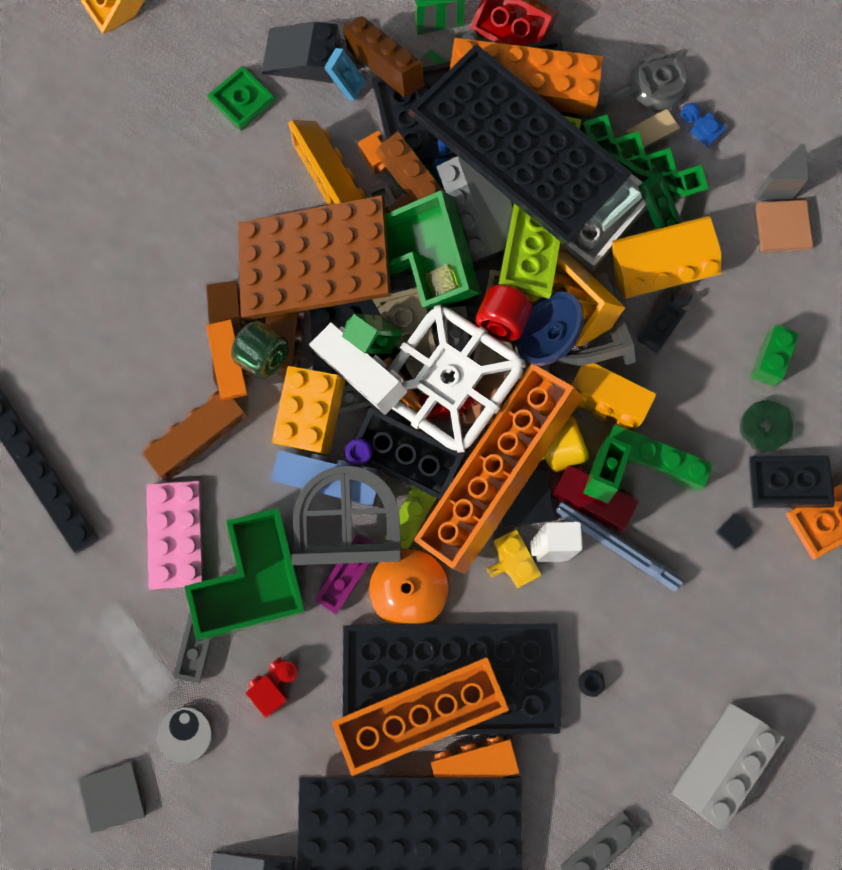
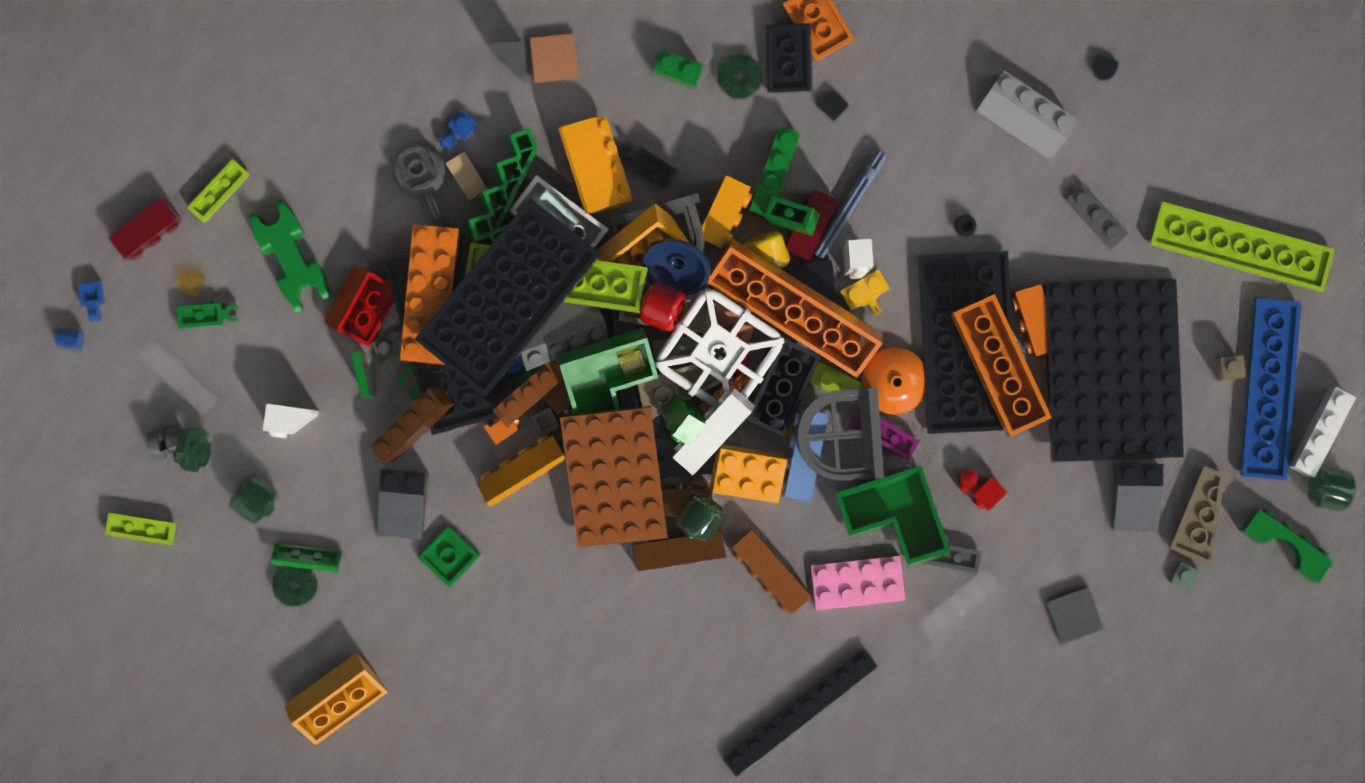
camera: 85 degrees left, 10 degrees up
light grey tile [157,707,212,763] -> none
orange tile [206,320,248,401] -> none
dark azure plate [324,48,366,101] -> none
dark purple tile [345,438,373,465] -> none
dark green tile [638,173,682,229] -> none

